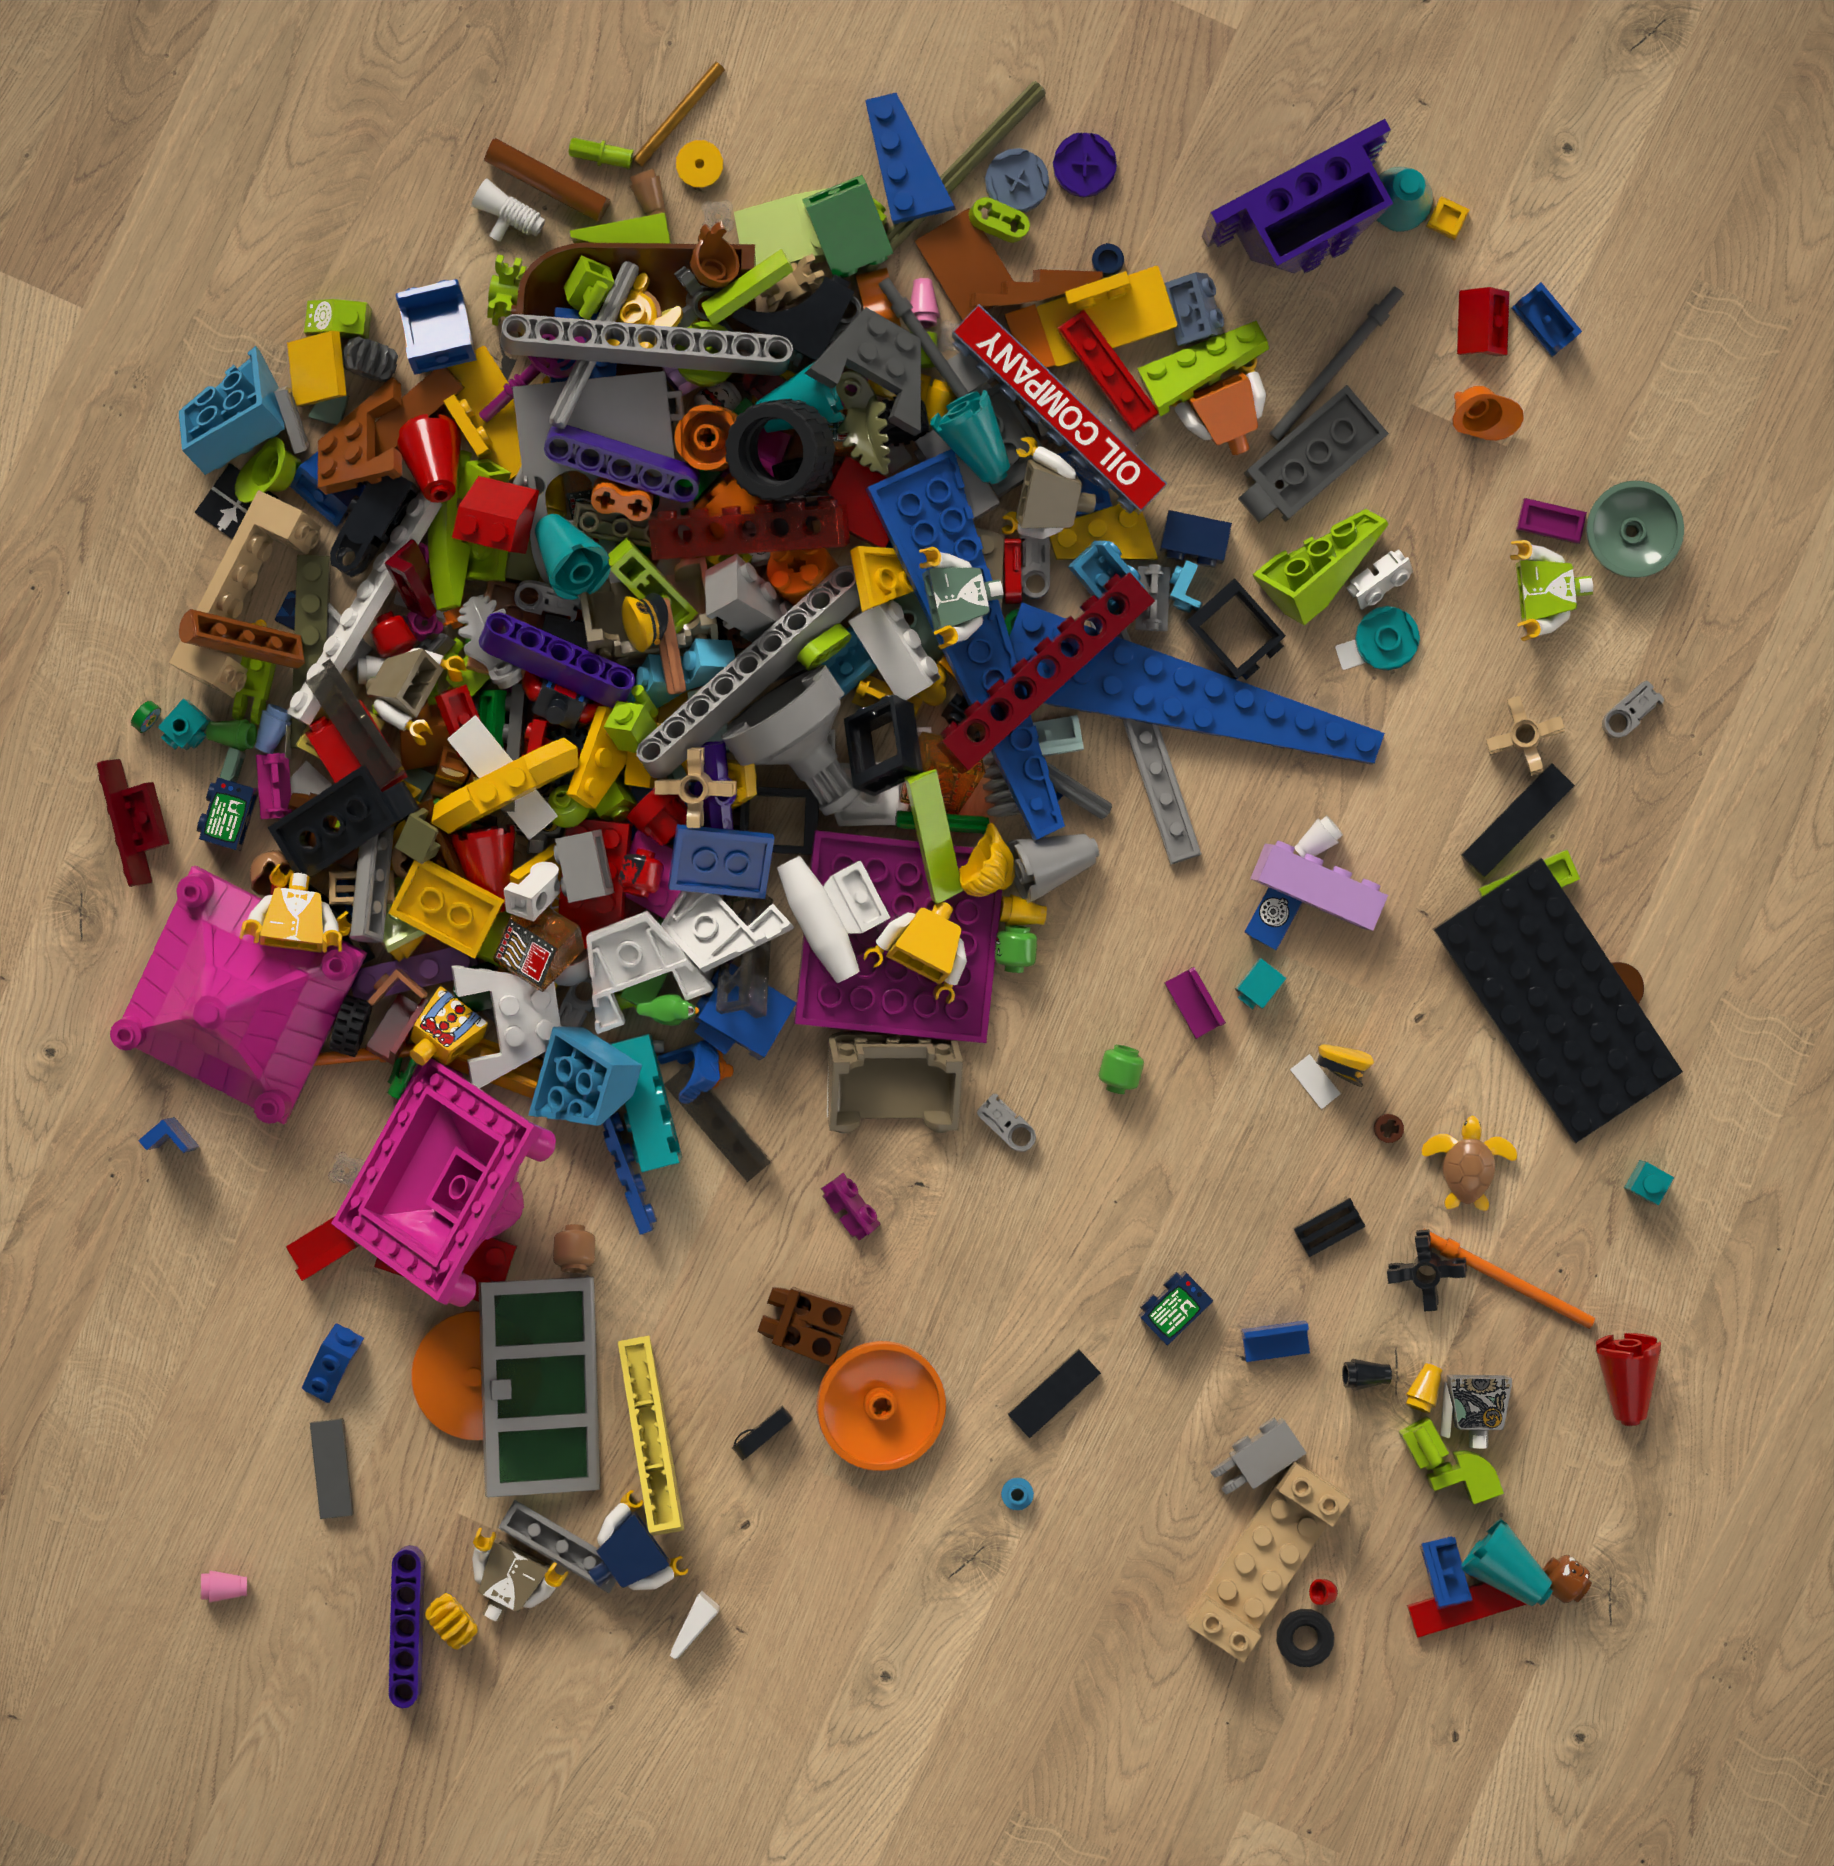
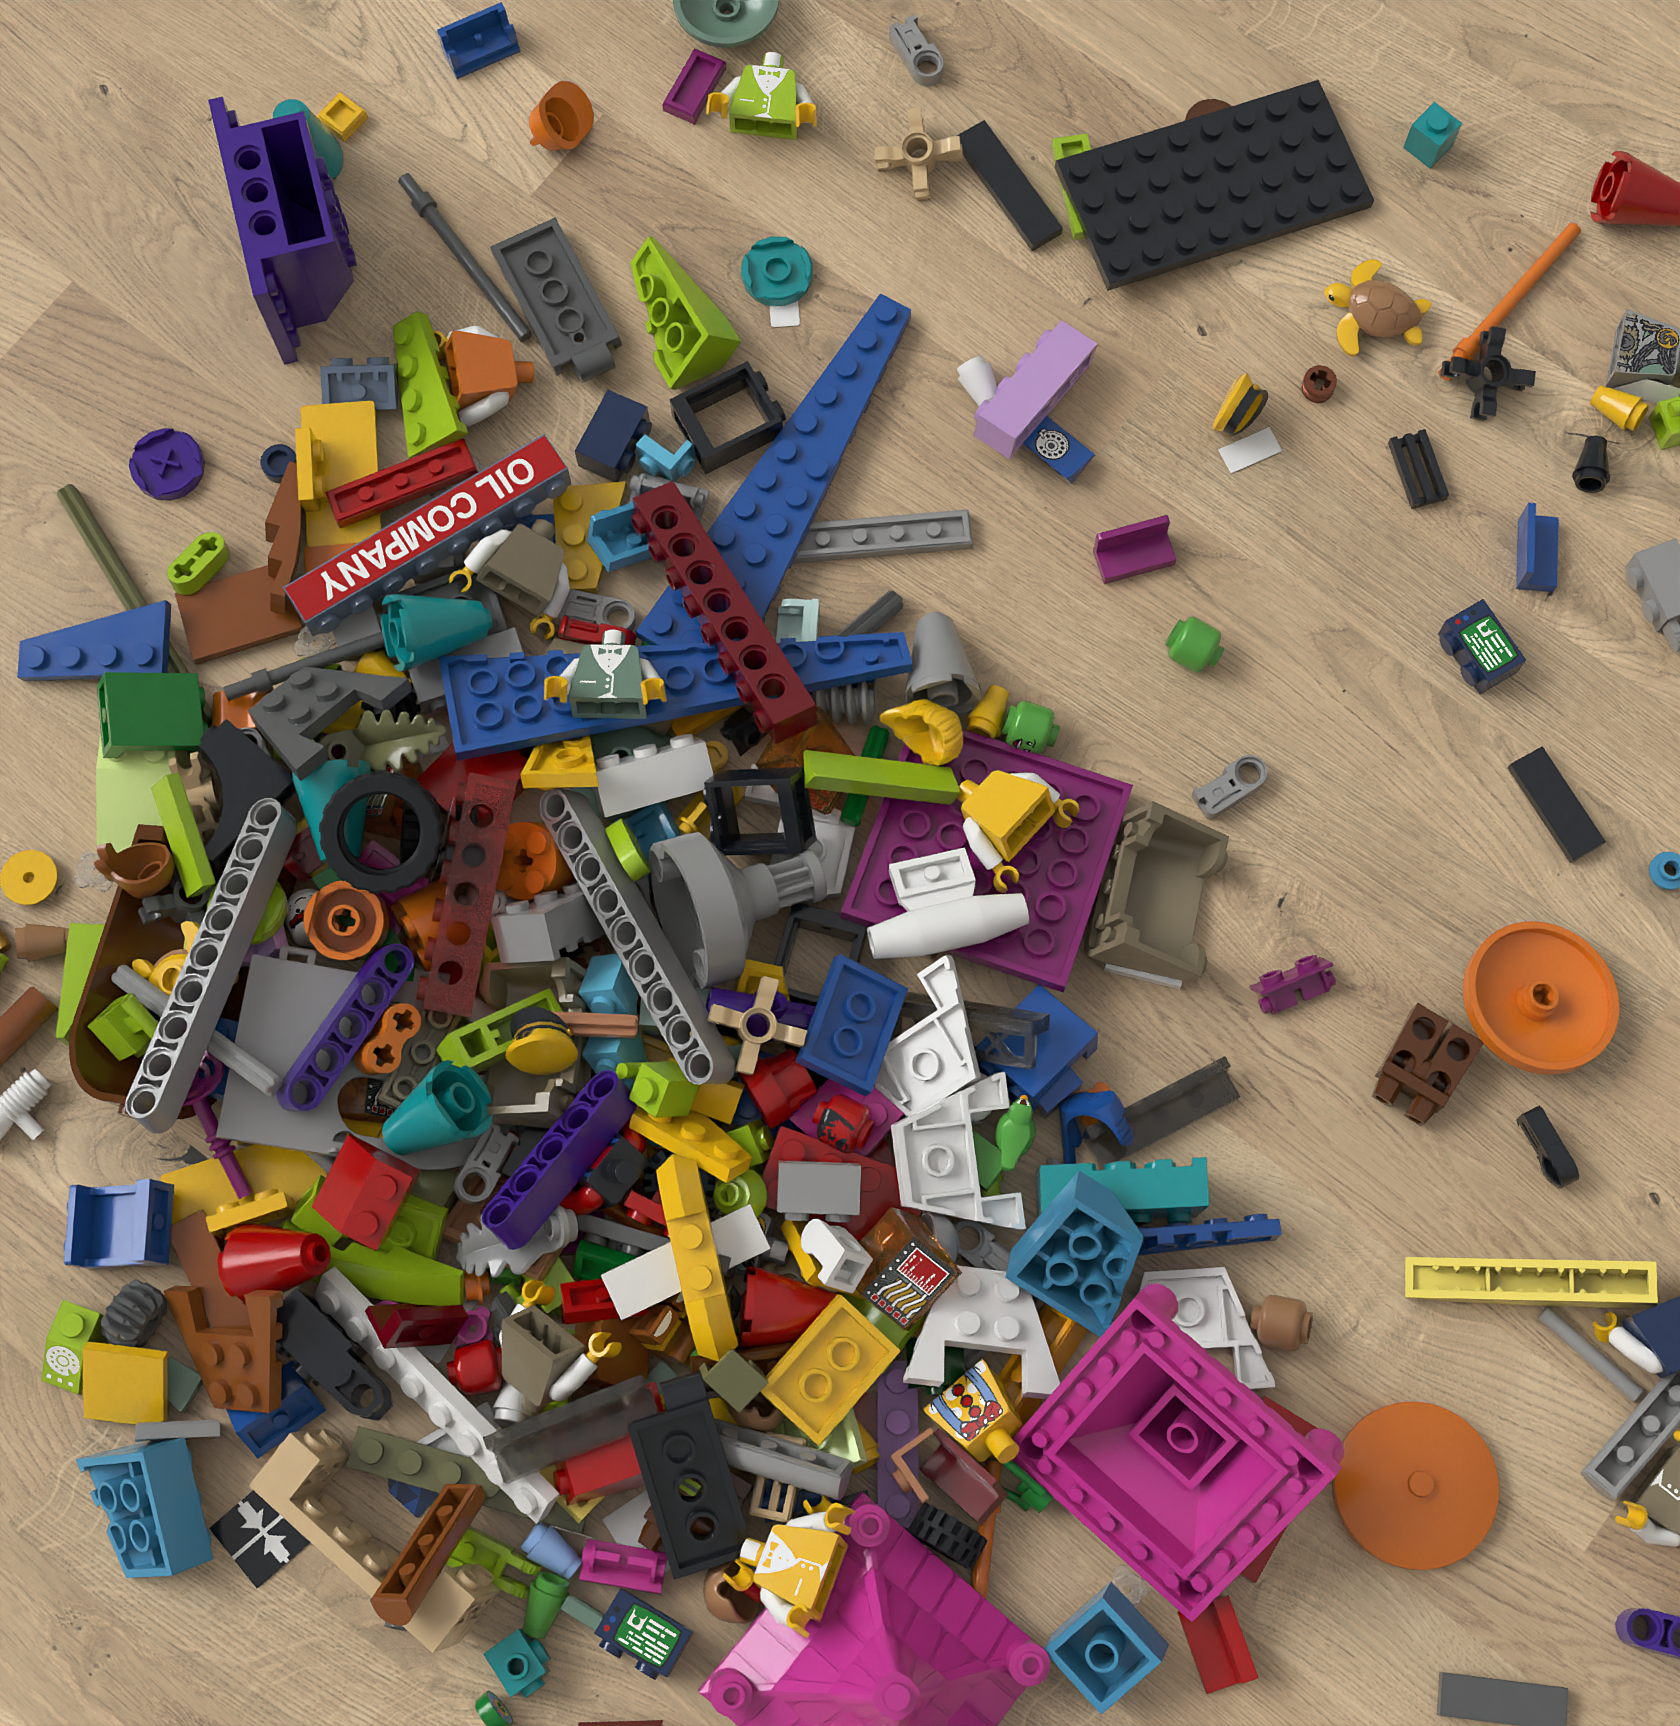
camera: 75 degrees left, 15 degrees down
lime piece [235,437,302,503] -> none
blue bracket [302,1323,364,1403] -> none
door [479,1275,600,1497] -> none
lime pin [487,255,527,326] -> none
bright pink cone [910,278,940,328] -> none
sand blue tile [985,148,1049,213] -> none
teal brick [1235,958,1286,1010] -> none
white hinge [1346,549,1413,610] -> none
red panel [1457,287,1510,356] -> none
none -> dark azure brick [1044,1581,1169,1714]
none -> white wing [1138,1267,1275,1390]
none -> light grey bar [1538,1306,1643,1402]

